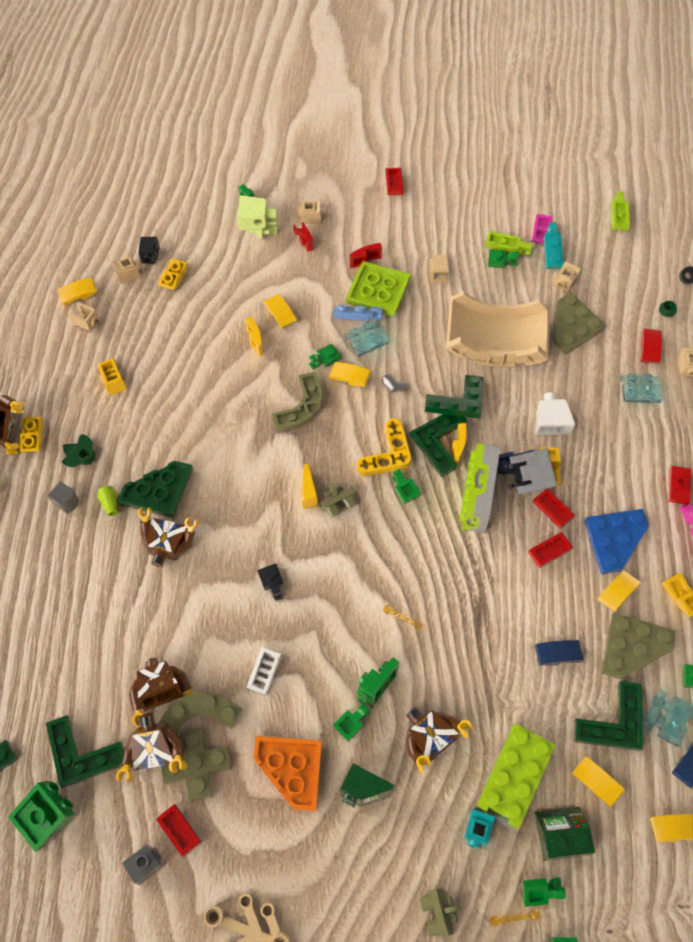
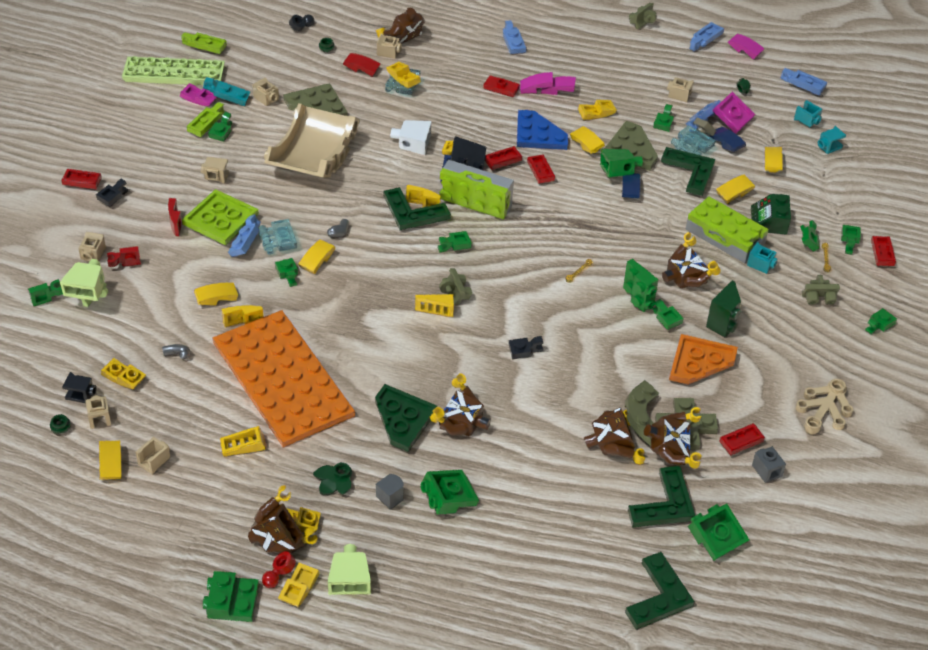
camera: 80 degrees left, 15 degrees down
lime cone [97,486,119,516] -> none
white slope [246,647,283,695] -> none
olive plate [272,371,322,433] -> none
yellow beam [357,418,411,476] -> none
dark green plate [424,375,483,419] -> none
none -> dark green plate [50,414,71,434]
none -> black plate [96,178,128,207]
none -> yellowish green plate [122,56,225,85]
none -> flat silver arm [162,344,190,359]
none -> orange plate [212,310,355,447]
none -> yellow slope [386,62,421,88]
none -> green plate [420,469,479,515]
none -> green torso [600,149,643,177]

